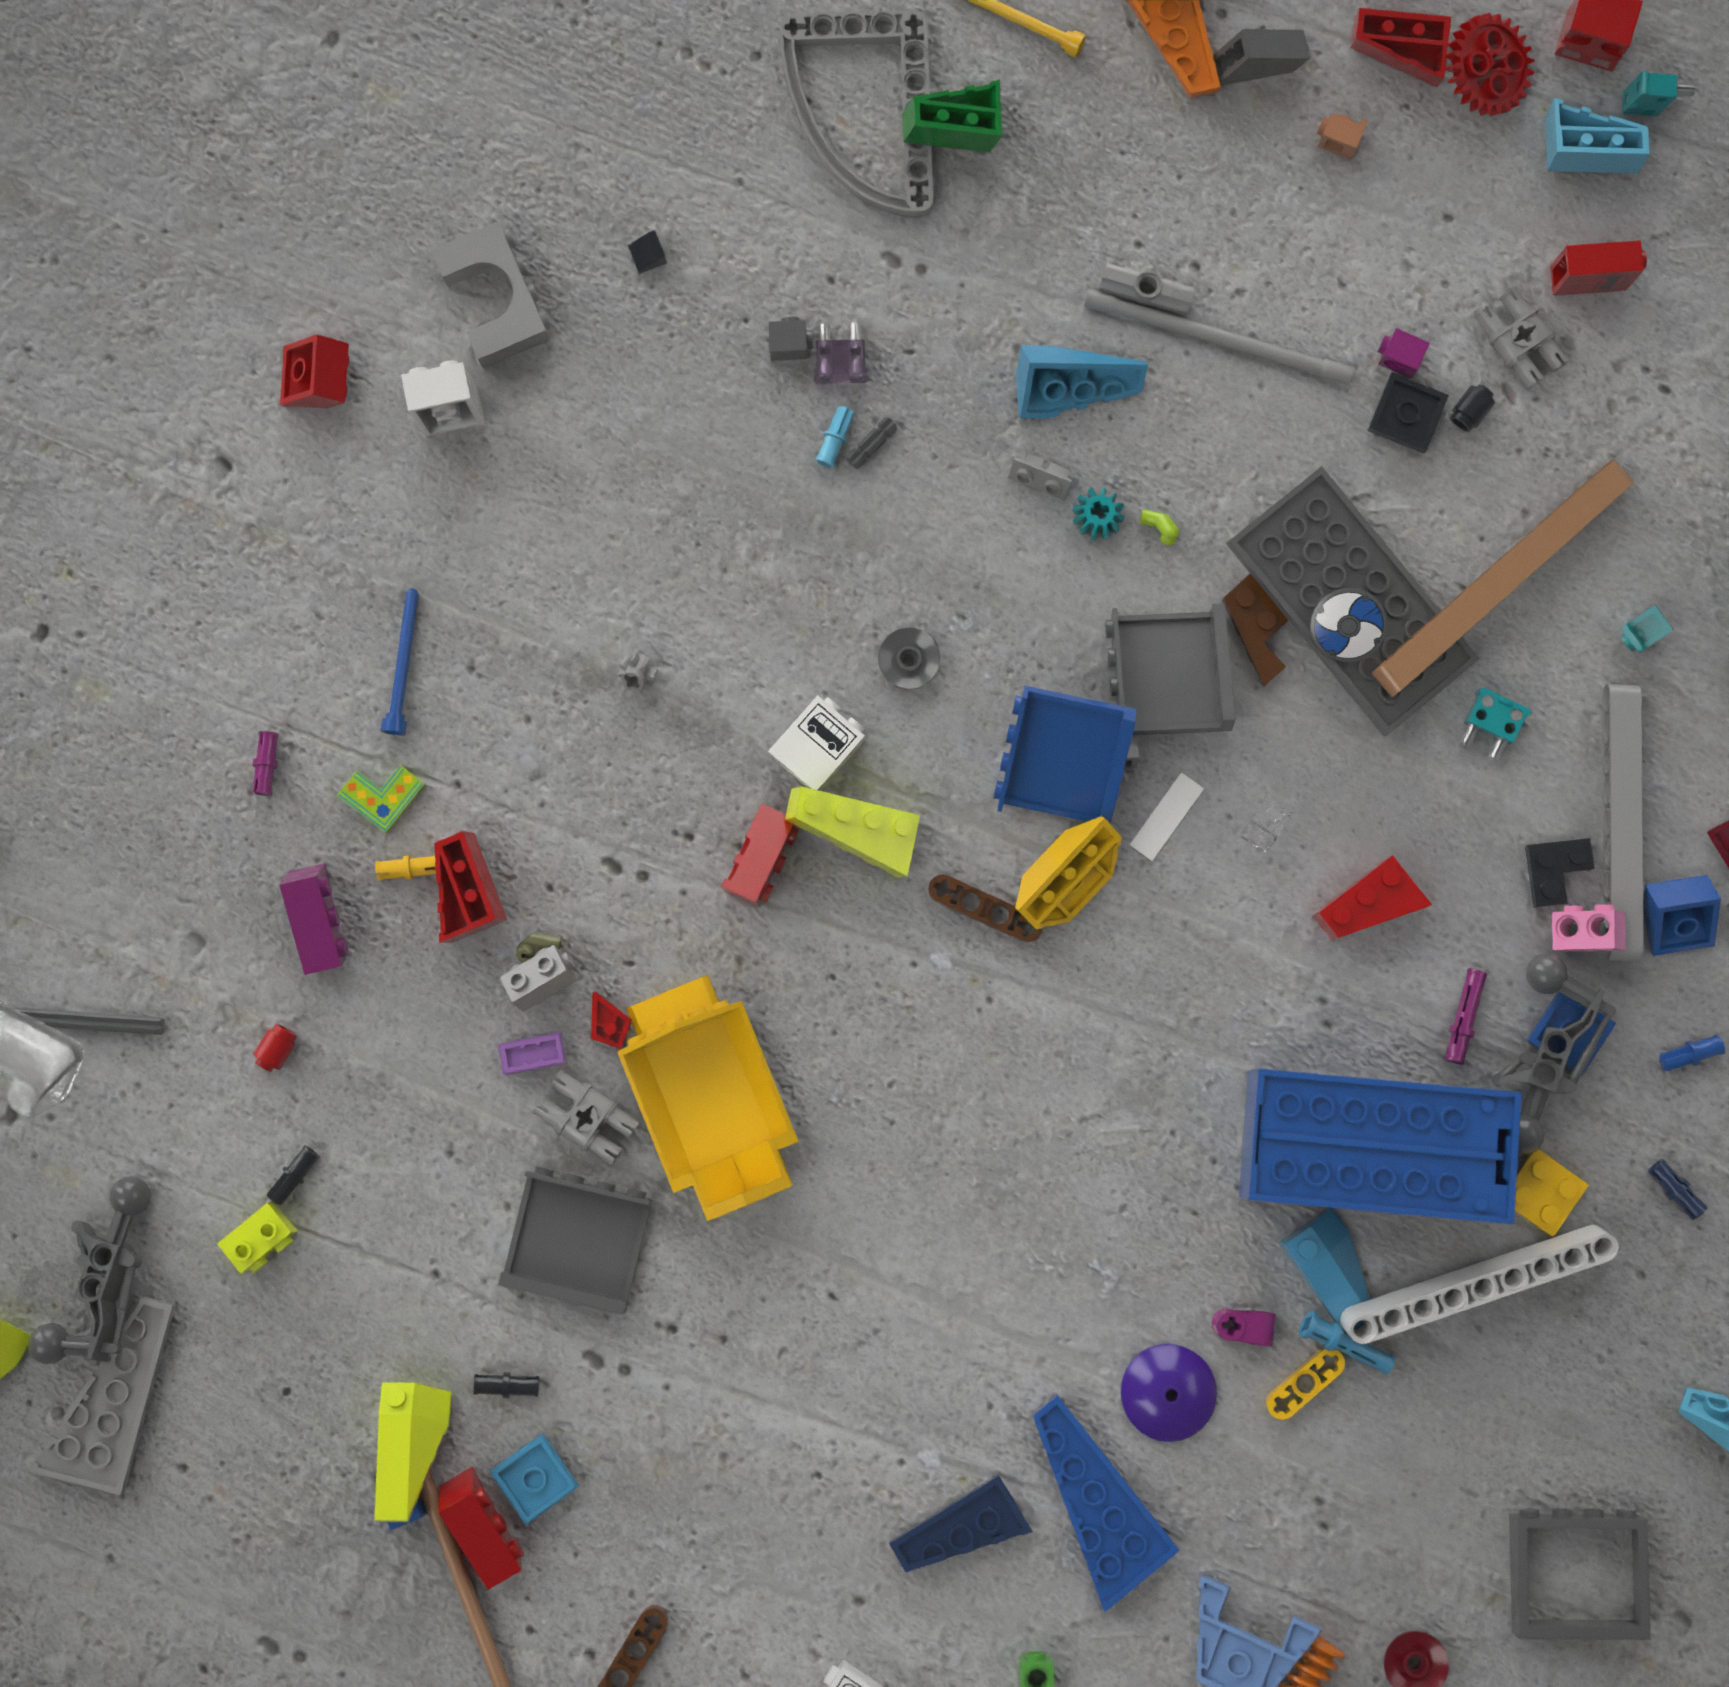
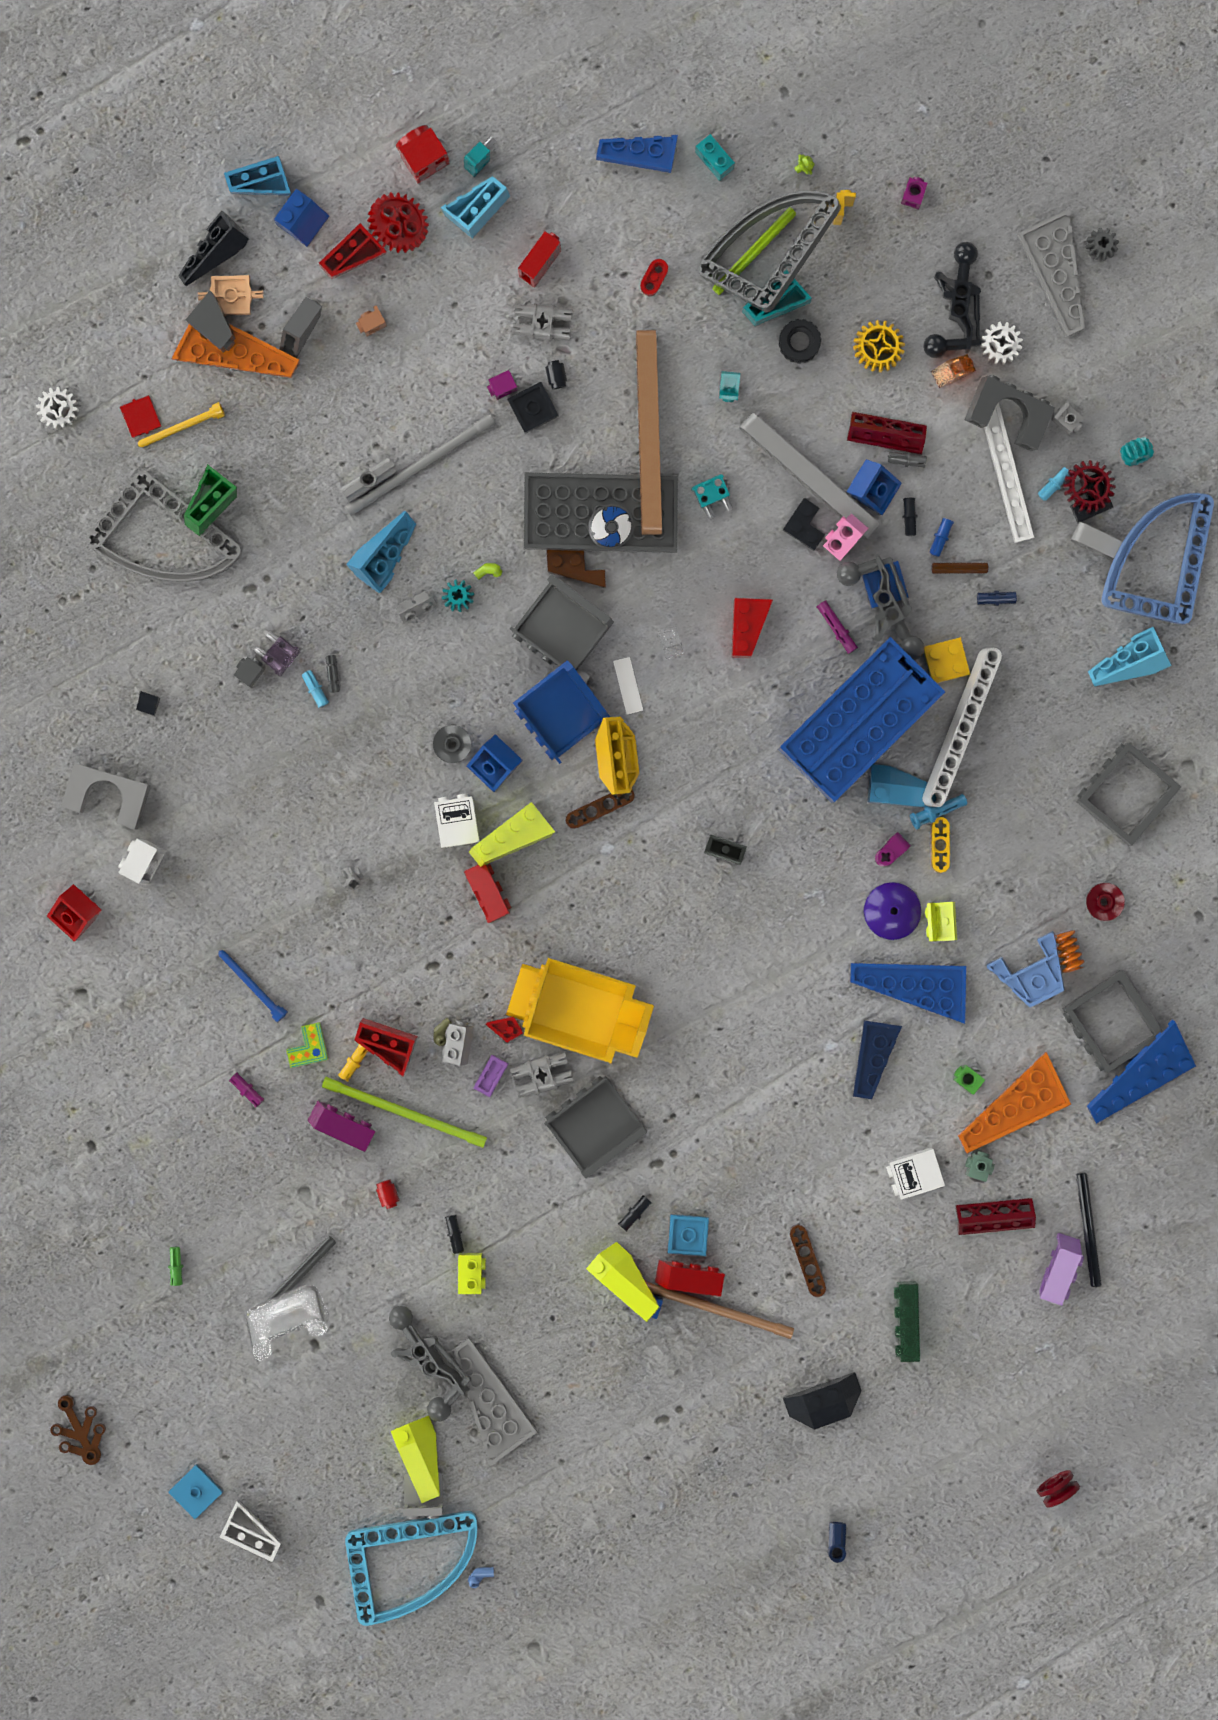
camera: 50 degrees left, 5 degrees up
none -> lime piece [322,1077,487,1148]
none -> blue slope [466,734,523,792]
none -> red plate [640,259,668,296]
none -> pearl dark grey brick [704,834,747,865]
none -> black axle [902,497,918,536]
none -> neon yellow bracket [925,902,957,942]
none -> reddish brown axle [931,563,989,574]

